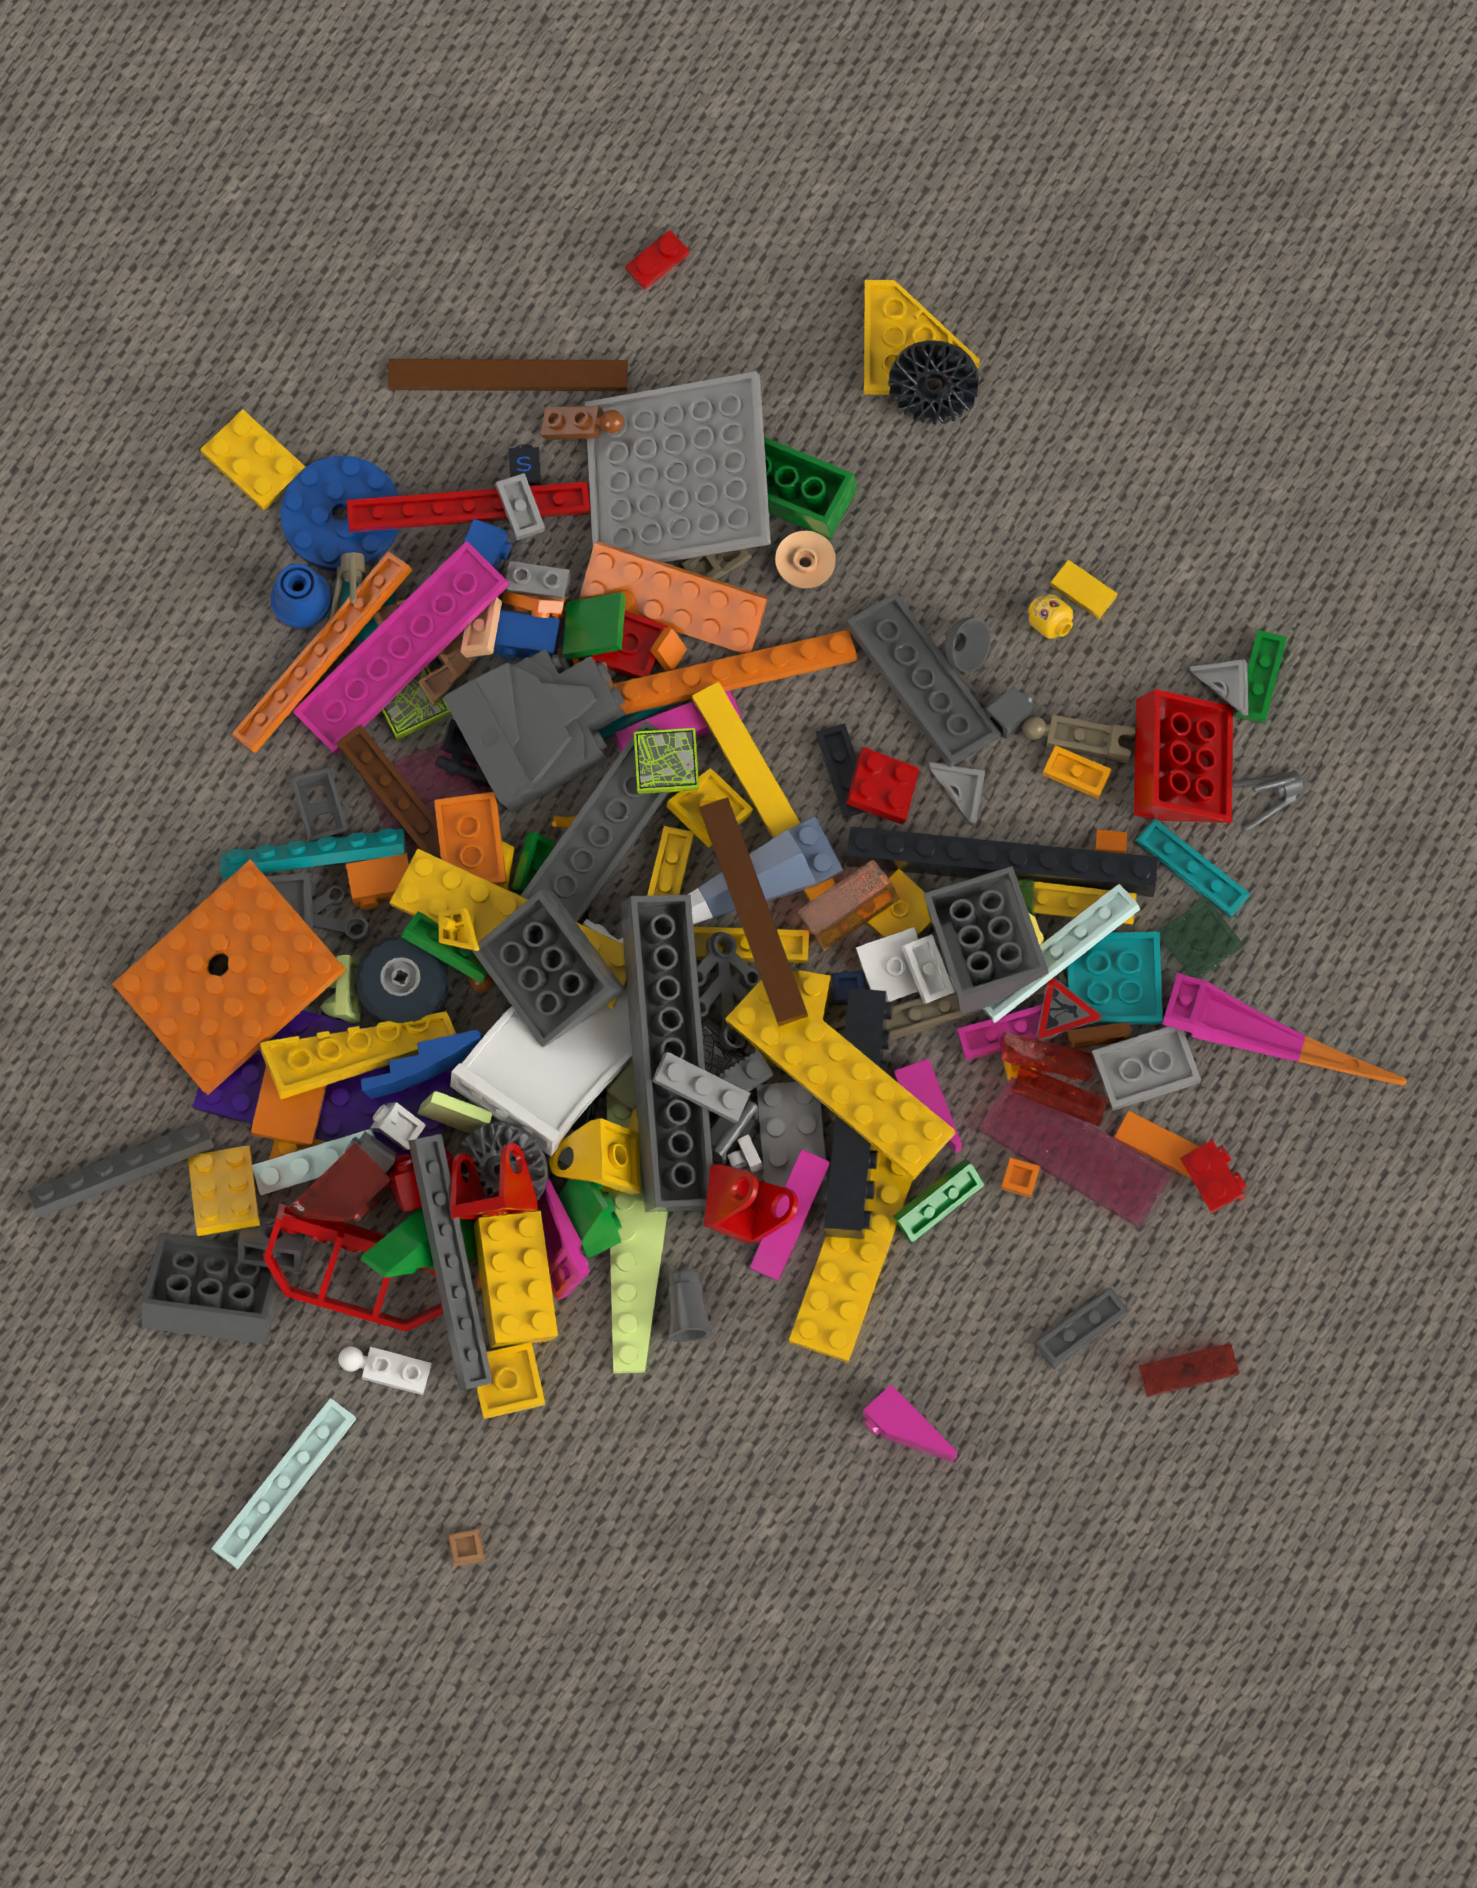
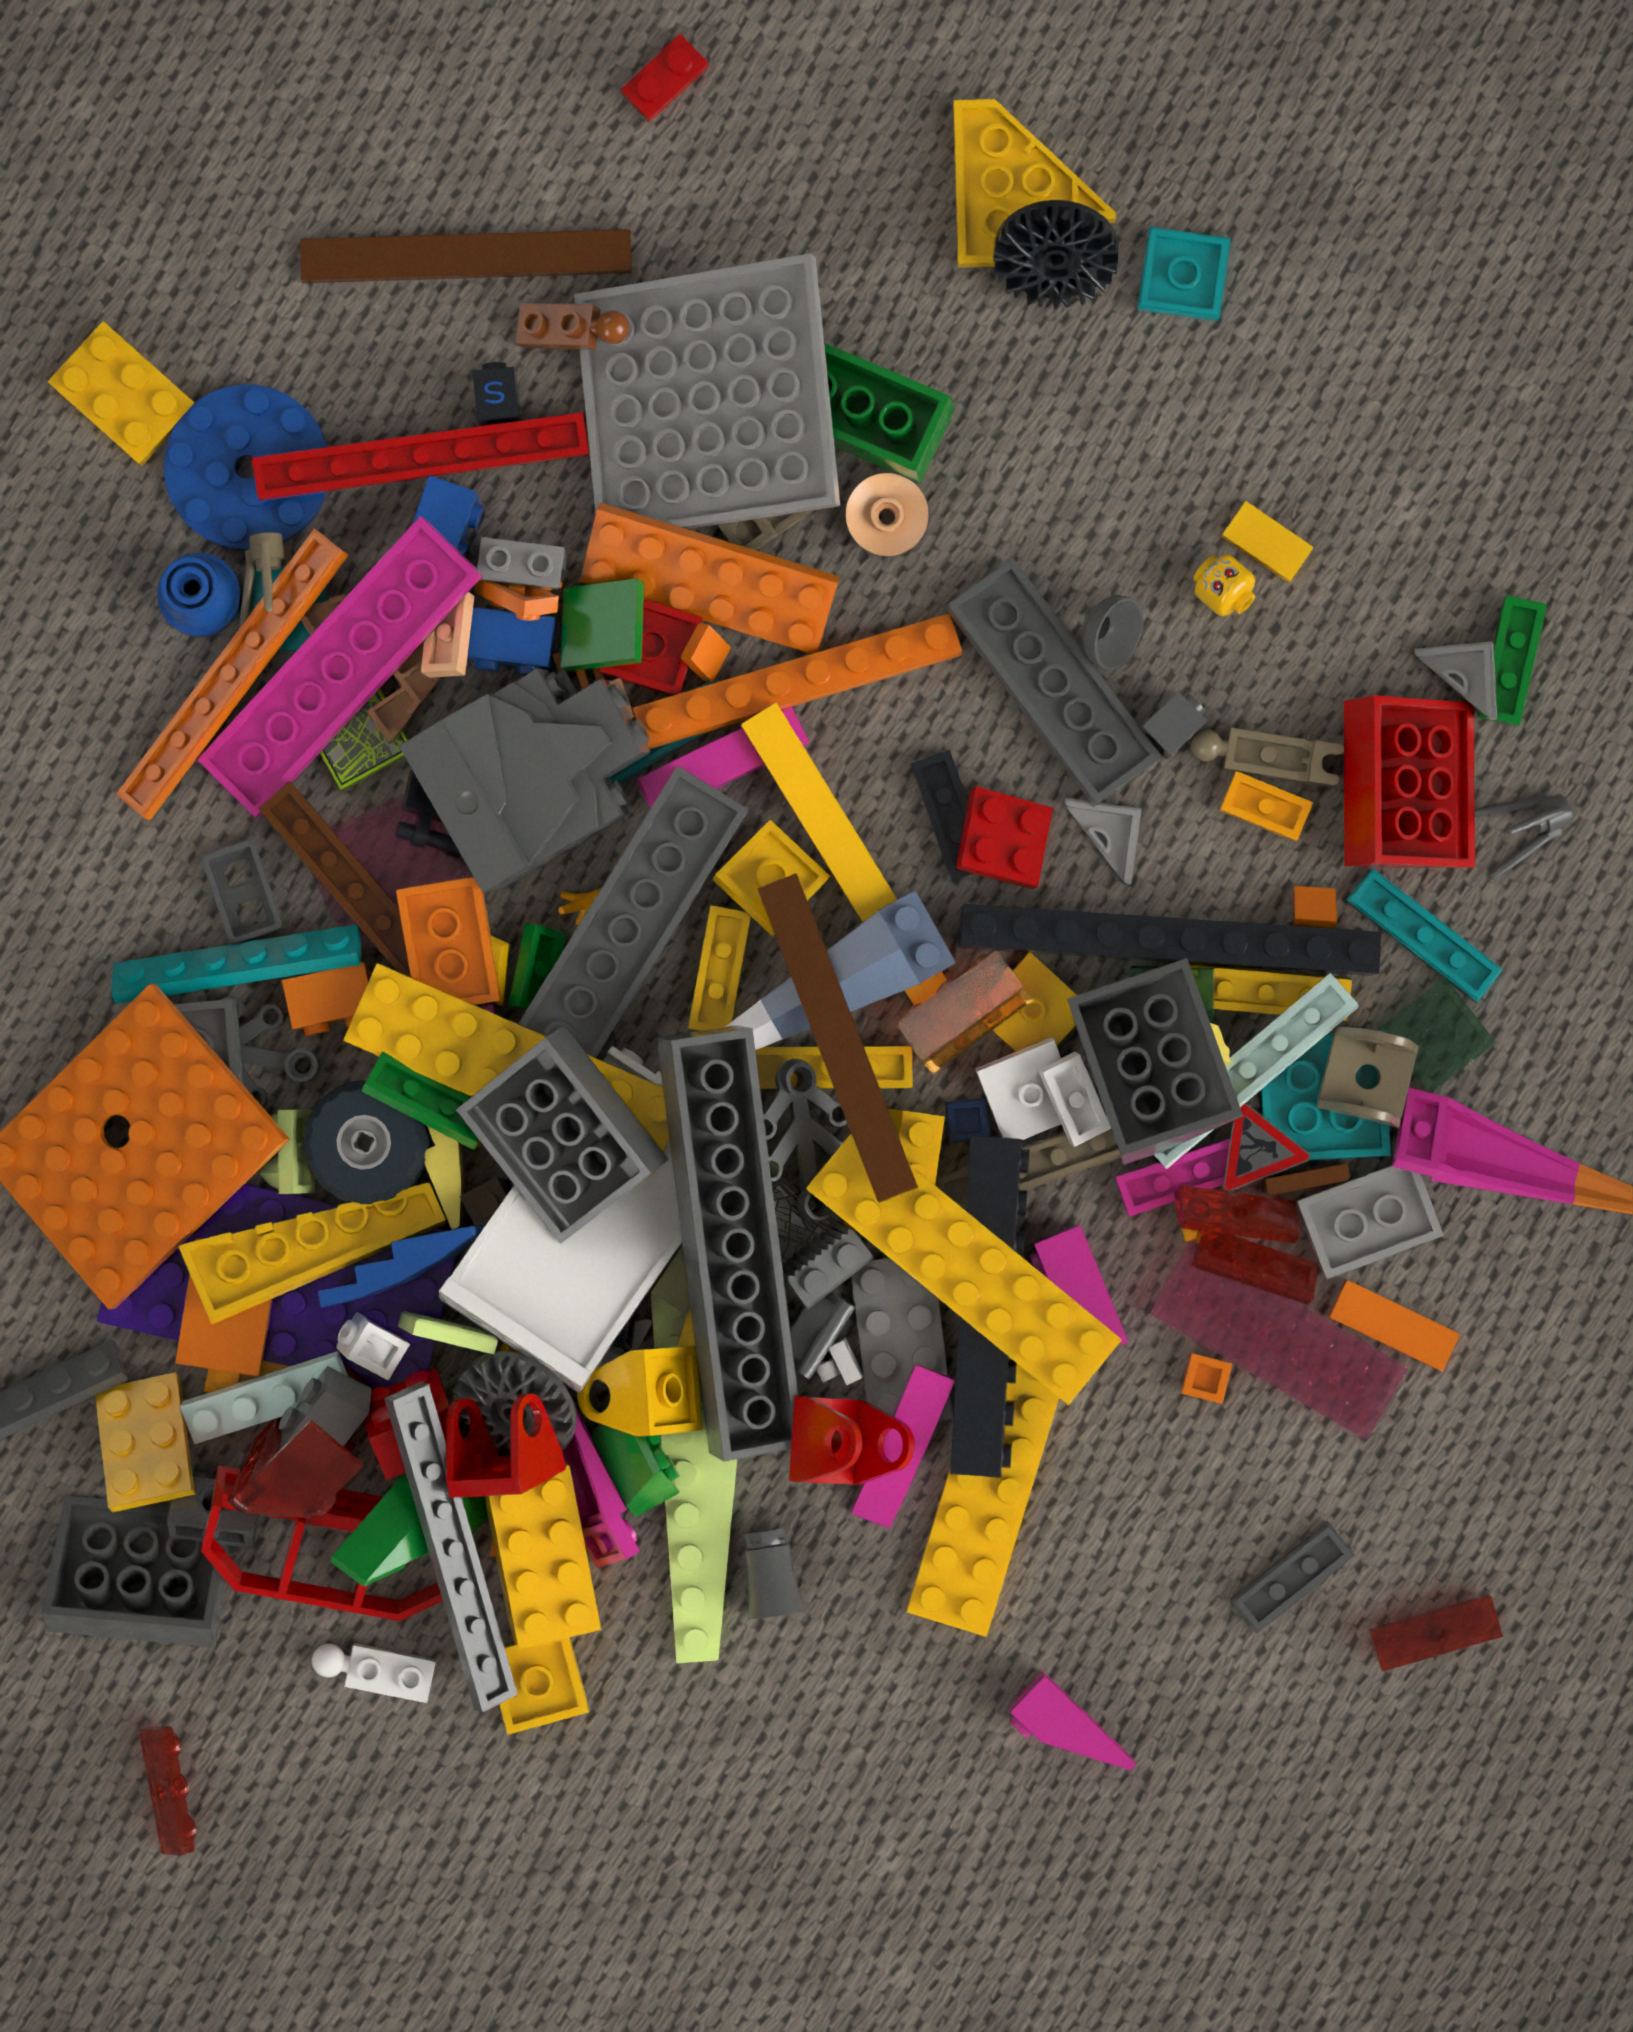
camera: 10 degrees left, 15 degrees up
light aqua plate [211,1398,356,1570] -> none
yellow piece [438,908,479,951] -> none
medium nougat tile [448,1528,485,1567] -> none
light grey plate [495,473,545,541] -> none
tile [634,728,699,794] -> none
light grey plate [652,1052,750,1123] -> none
plate [893,1159,984,1243] -> none
red bracket [1180,1139,1247,1214] -> none
none -> clear red tile [138,1726,196,1855]
none -> light yellow slope [424,1126,465,1230]
none -> teal tile [1137,226,1231,322]
none -> dark tan hose [1315,1026,1419,1128]

